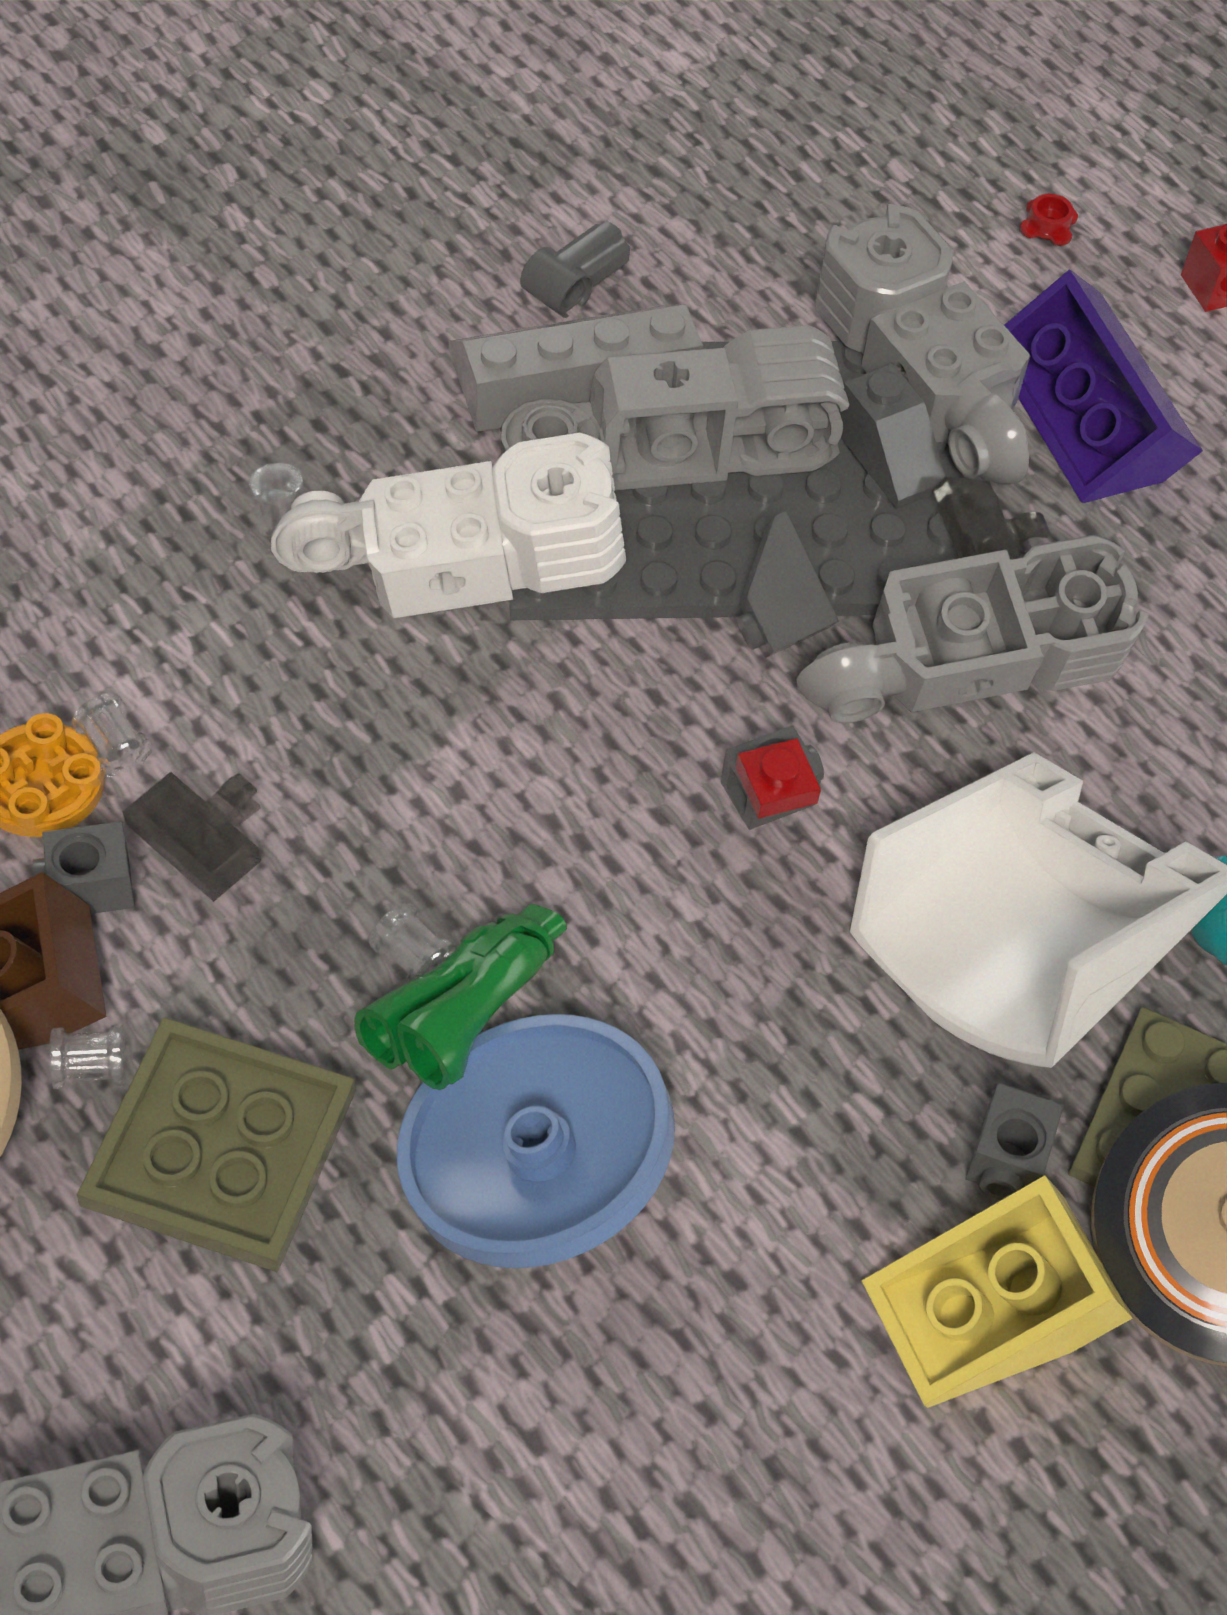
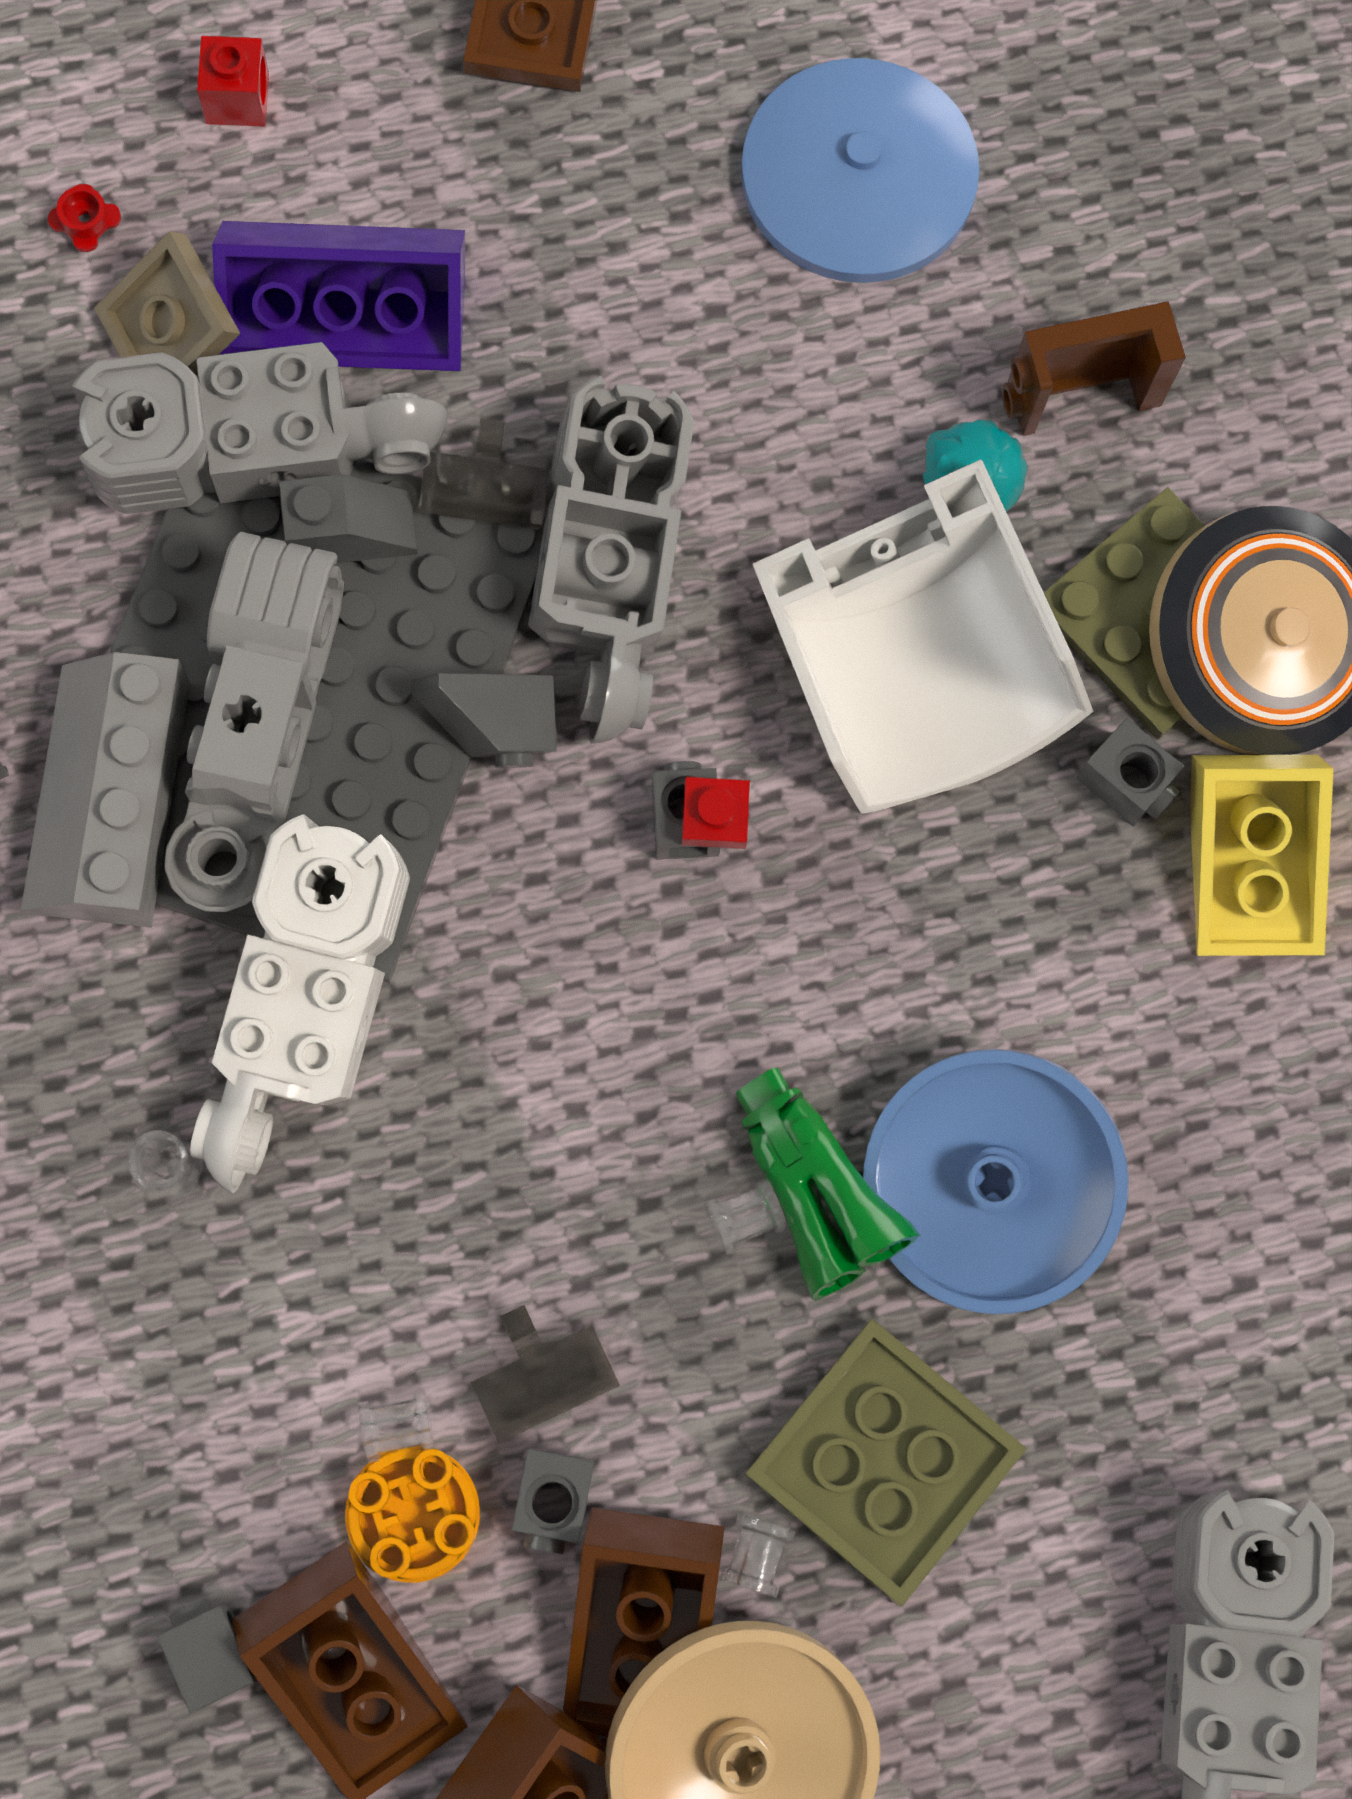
camera: 70 degrees left, 20 degrees up
none -> dark tan plate [94,231,240,376]

